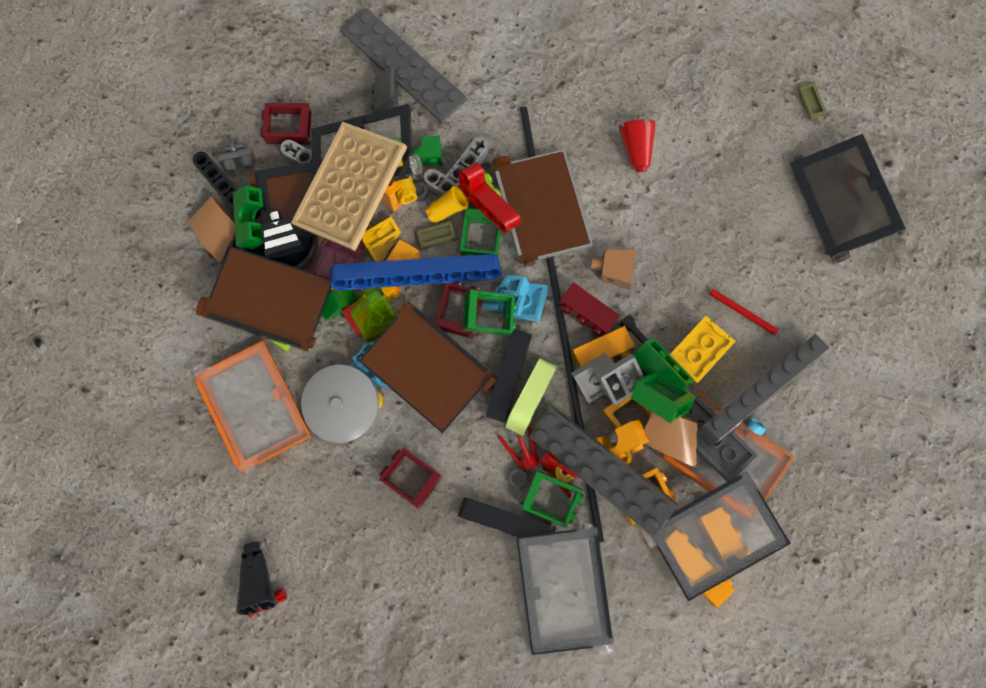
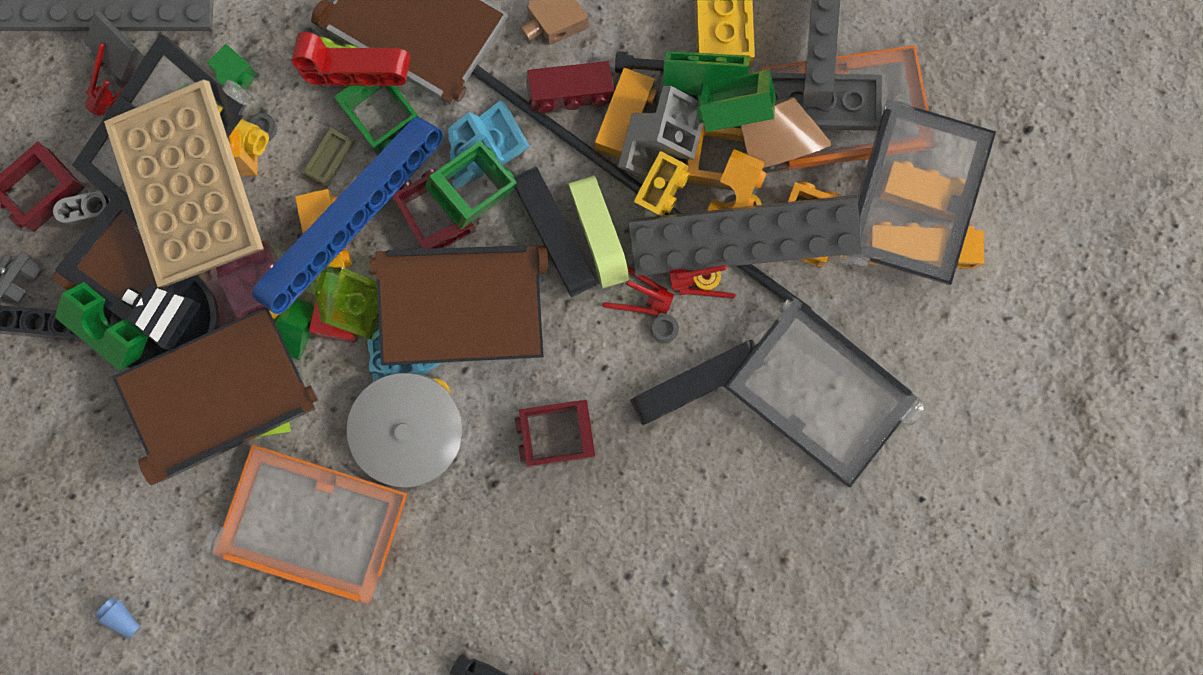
camera: 50 degrees left, 5 degrees up
medium nougat slope [188,196,236,264] -> none
yellow wing [361,217,401,262] -> none
light grey beam [424,137,488,197] -> none
yellow plant [425,186,468,223] -> none
green window [522,470,584,528] -> none
medium azure tile [746,418,766,435] -> none
none -> red plant [84,43,127,116]
none -> medium blue cone [95,597,141,639]
none -> yellow brick [634,151,690,216]

